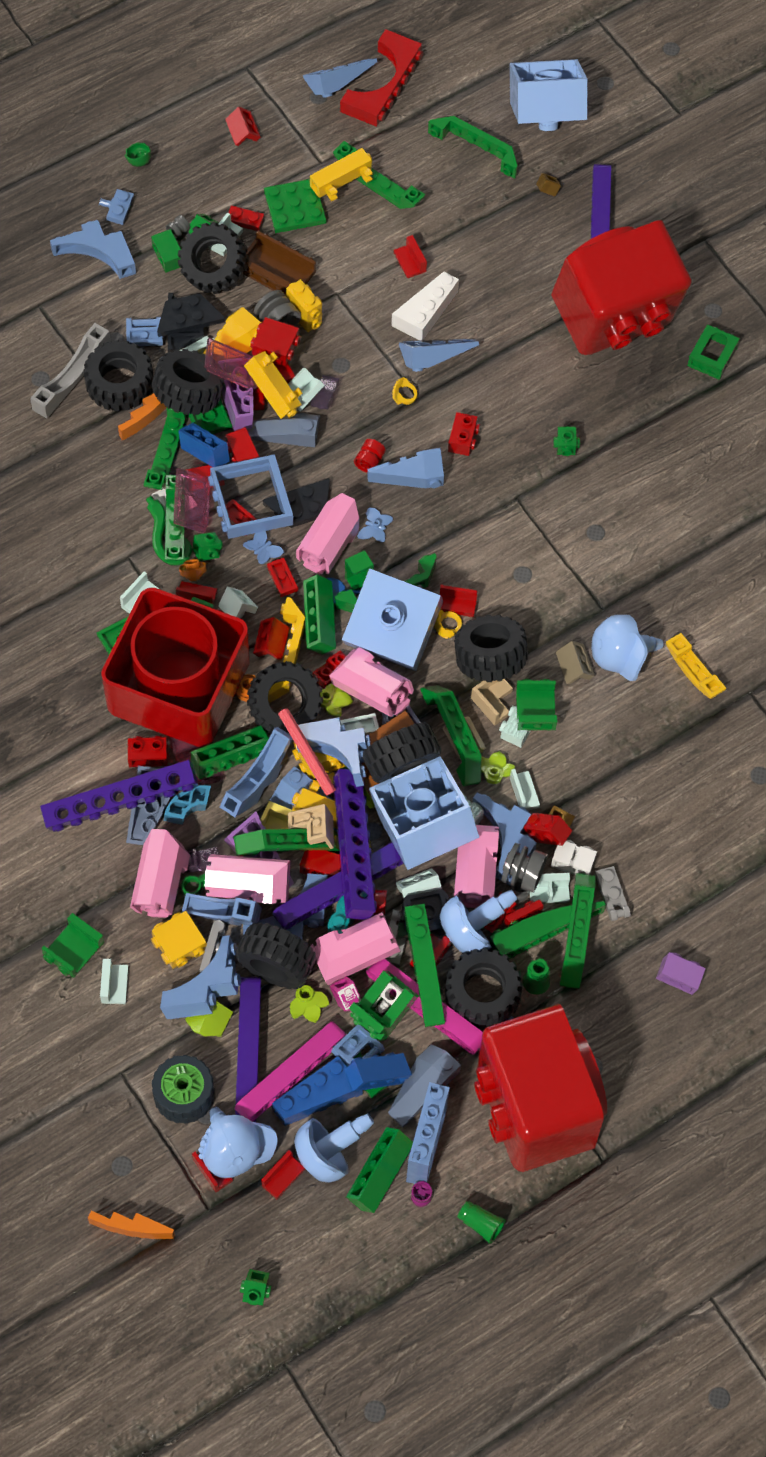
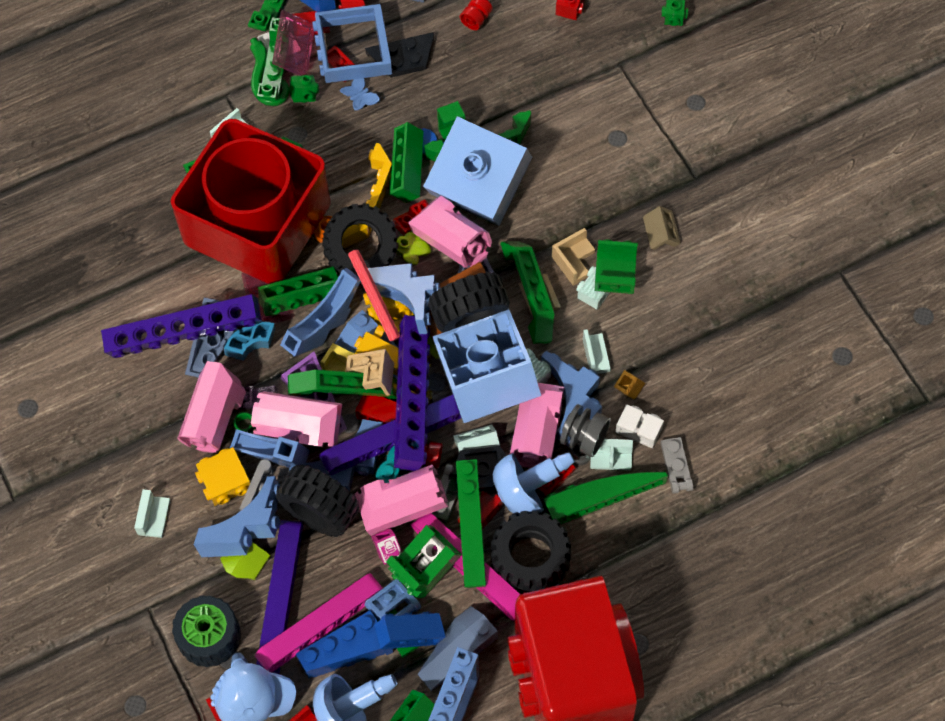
camera: 10 degrees right, 0 degrees up
green panel [41,913,105,978] -> none
red brick [128,736,168,768] -> none
red panel [176,581,218,605] -> none
orange plate [179,559,207,581] -> none
light aqua panel [218,587,258,618] -> none
red panel [253,617,289,660] -> none
red plate [267,557,298,597] -> none
lime plate [290,985,329,1023] -> none
bright pink brick [296,493,359,574] -> none
light aqua panel [340,713,379,735] -> none
medium blue piece [357,508,393,542] -> none
medium blue wedge [367,448,444,488] -> none
yellow piece [434,610,462,639] -> none
red panel [440,585,478,617] -> none
black tyre [454,615,528,682] -> none
lime plate [481,752,515,784] -> none
red plate [504,899,543,928] -> none
green plant [522,958,550,995] -> none
red brick [523,813,572,846] -> none
green slope [560,873,595,989] -> none
light blue piece [591,614,664,681] -> none
medium lavender brick [656,952,706,995] -> none
yellow slope [666,633,726,699] -> none

